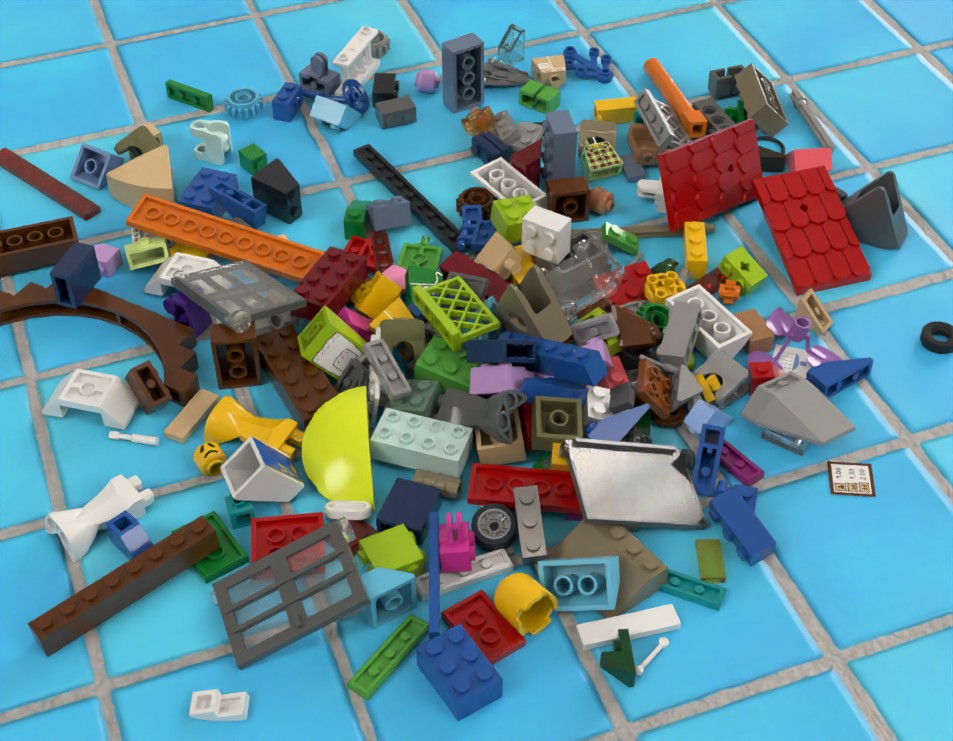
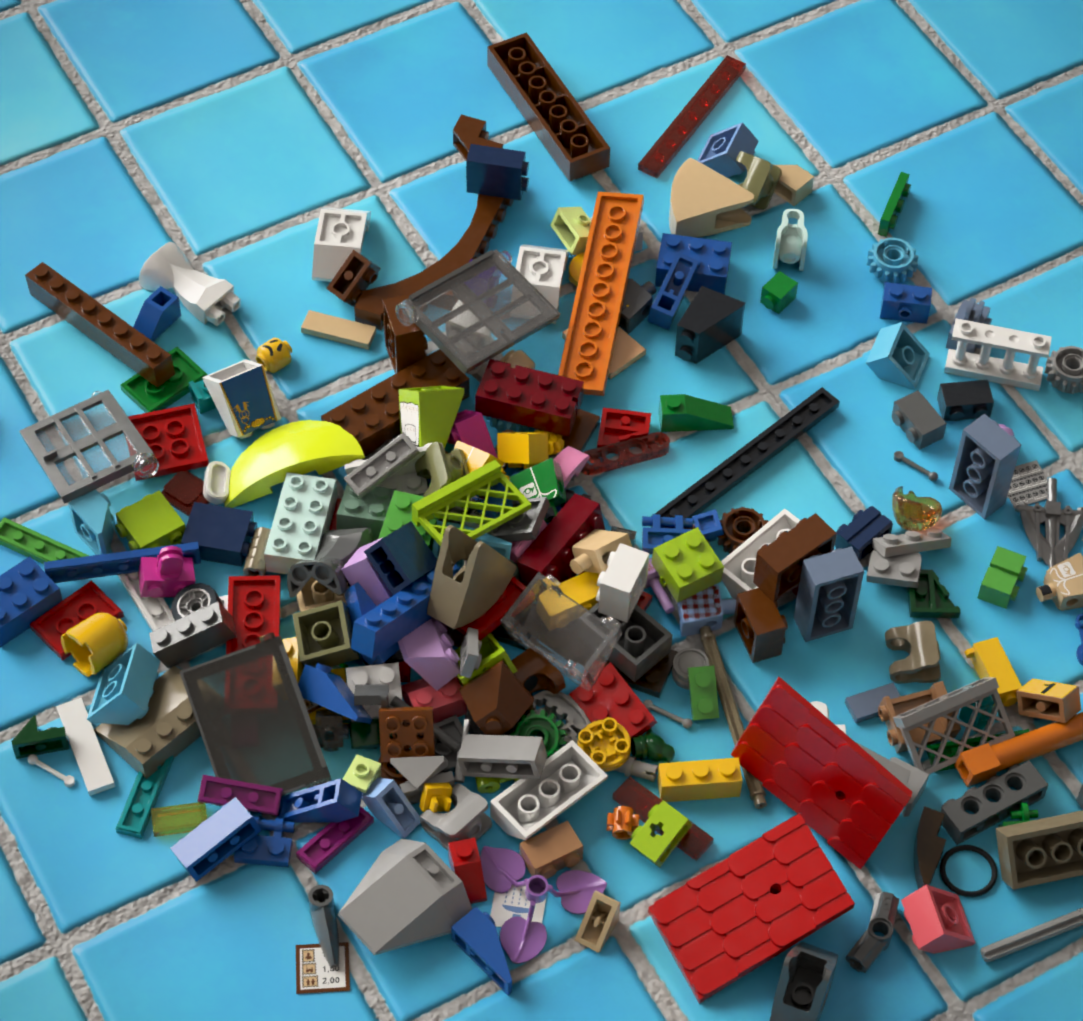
camera: 80 degrees right, 10 degrees up
lavender slope [93,243,123,278] -> none
white piece [108,431,159,446] -> none
yellow hips [204,395,305,461] -> none
blue dish [302,79,369,113] -> none
sand blue brick [366,196,412,231] -> none
bright green plate [397,235,443,271] -> none
yellowish green torso [581,137,623,182] -> none
nougat head [589,187,615,215] -> none
none -> magenta tile [197,775,283,816]
none -> dark grey piece [308,885,339,968]
none -> yellowish green bracket [343,754,381,793]
none -> reddish brown brick [753,513,837,602]
none -> dark grey hinge [894,451,938,481]
none -> medium nougat brick [1016,678,1081,723]

